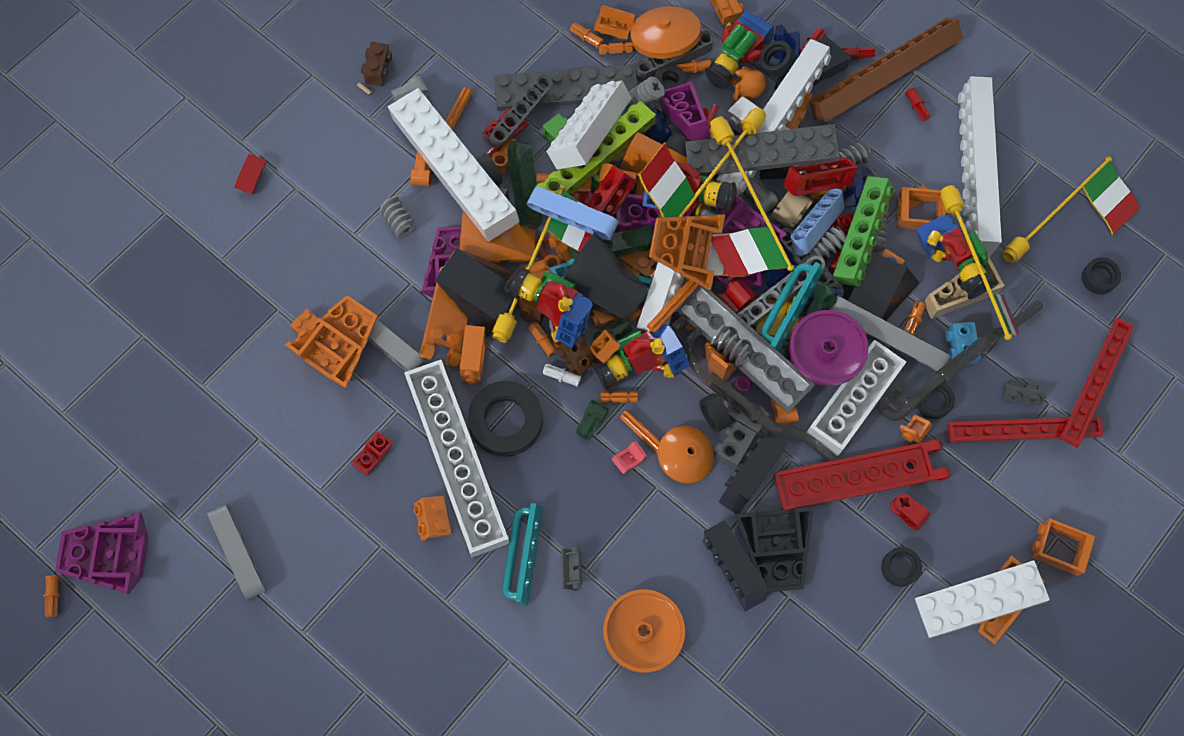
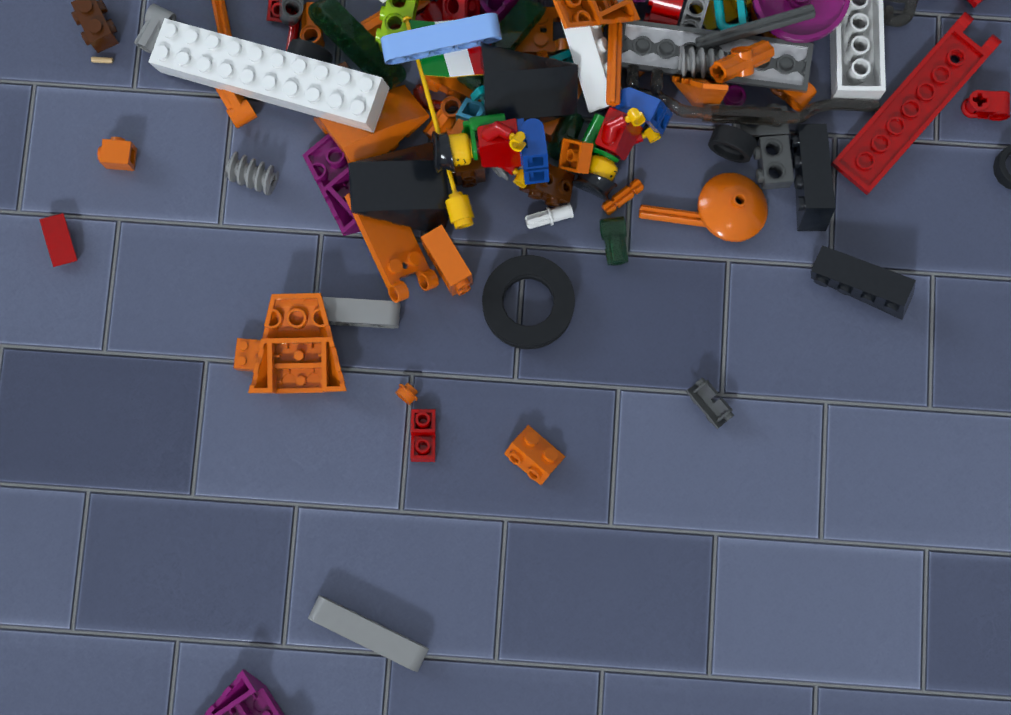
camera: 30 degrees left, 10 degrees up
white brick [404,360,509,558] -> none
teal piece [502,503,543,606] -> none
orange axle [528,322,556,357] -> none
orange dish [603,589,685,673] -> none
coral bracket [612,441,647,474] -> none
black wedge [735,507,814,593] -> none
orange bracket [899,414,932,443] -> none
none -> orange brick [97,137,137,171]
none -> orange plate [395,383,418,405]
none -> dark grey axle [695,4,816,50]
none -> orange piece [710,40,774,83]

